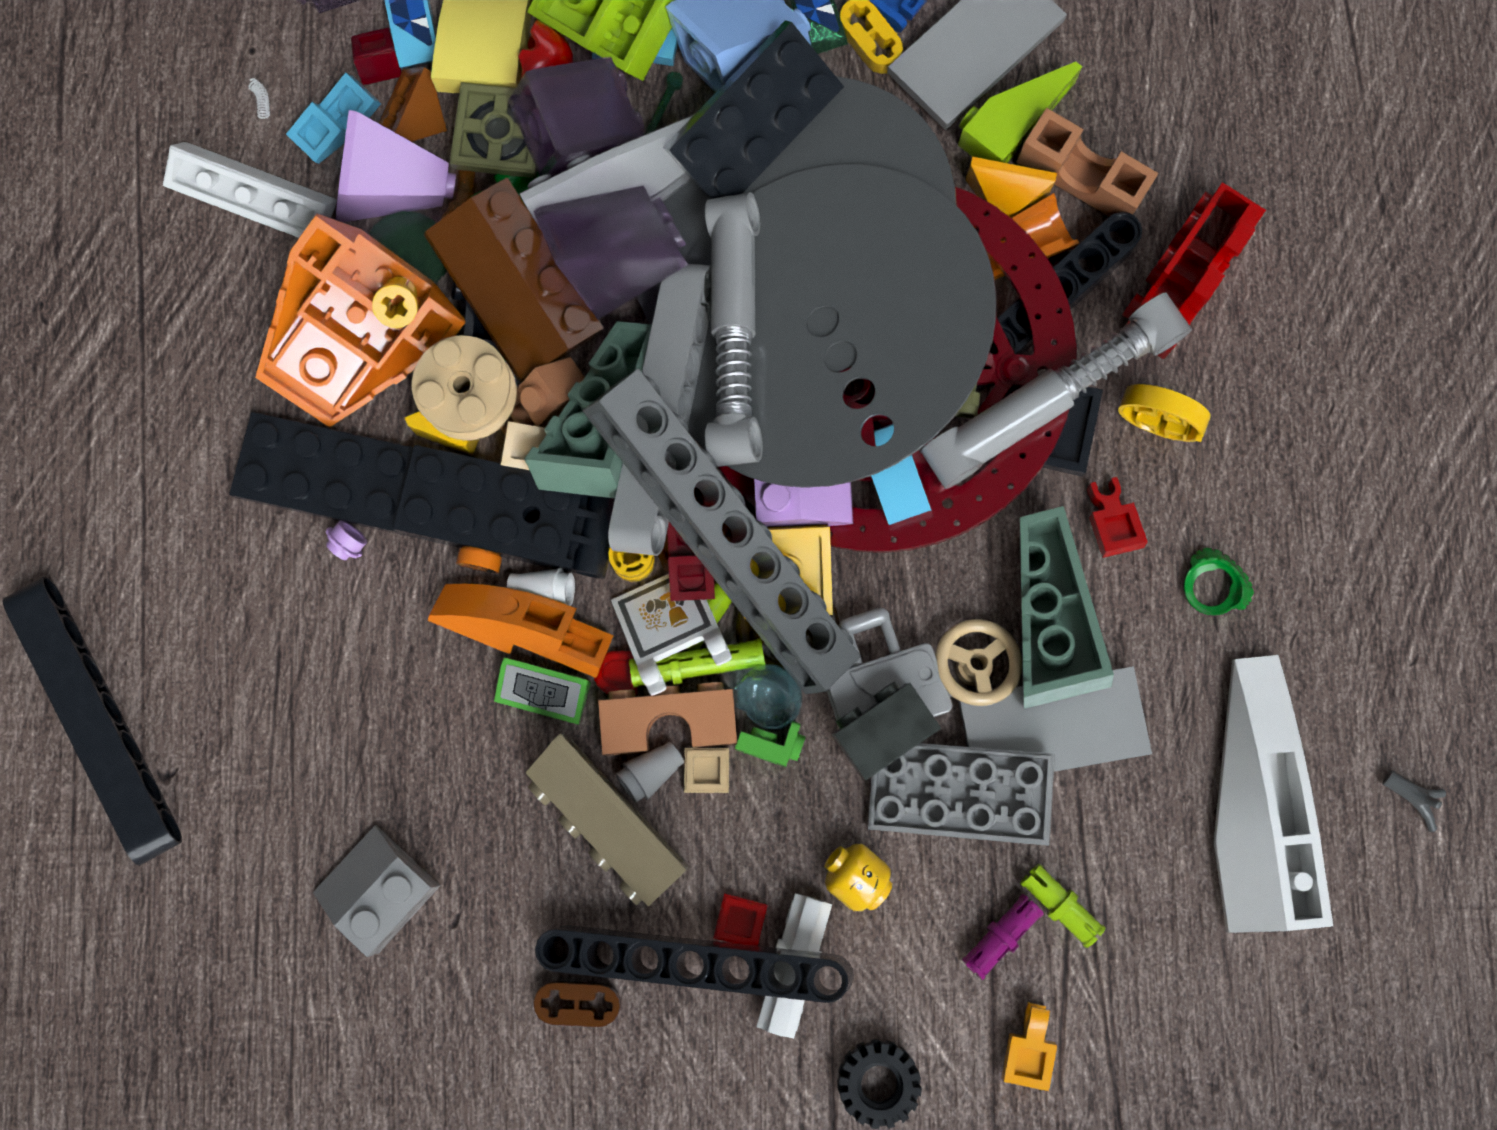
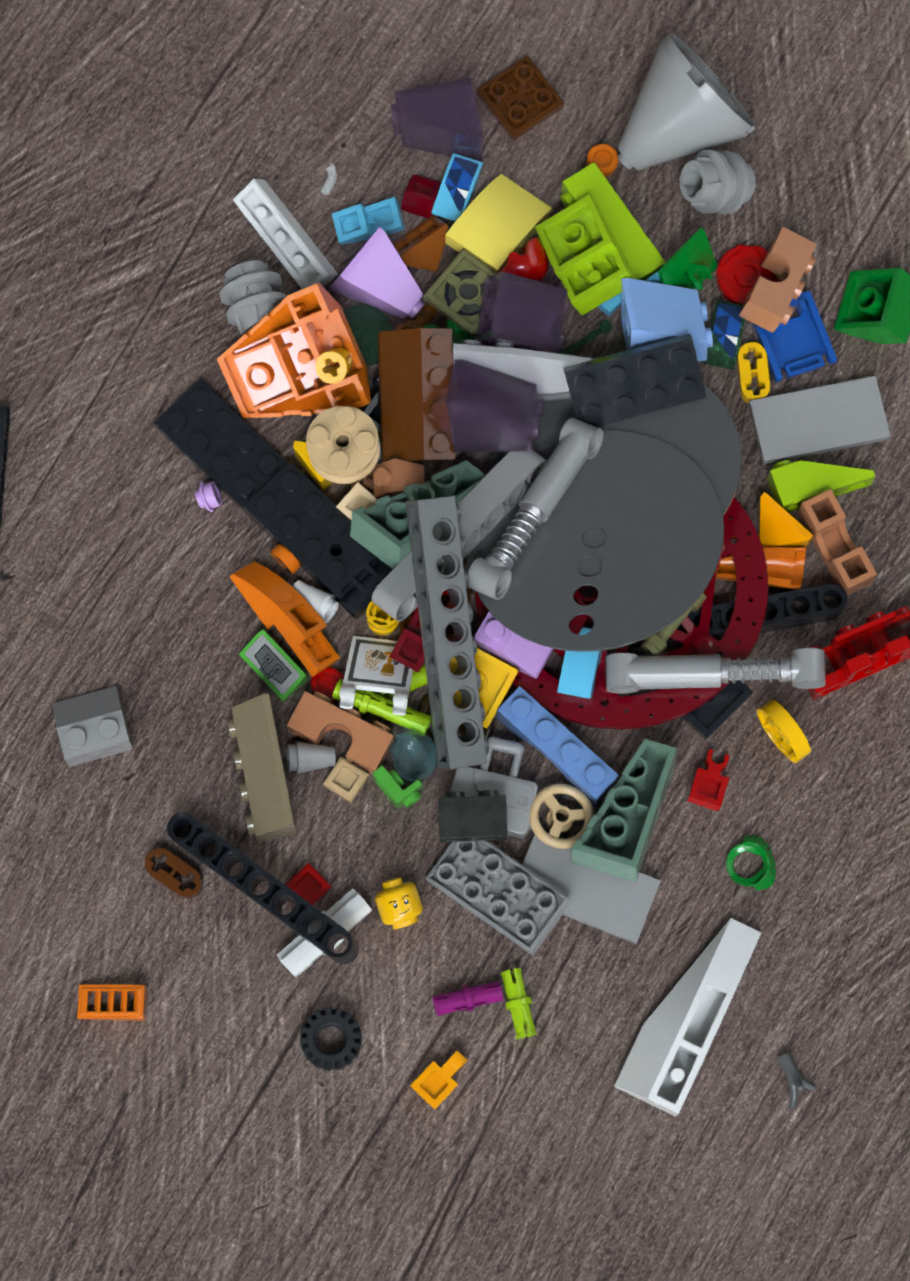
camera: 30 degrees right, 5 degrees down
none -> light grey piece [219,260,287,335]
none -> medium blue arch [497,686,619,806]

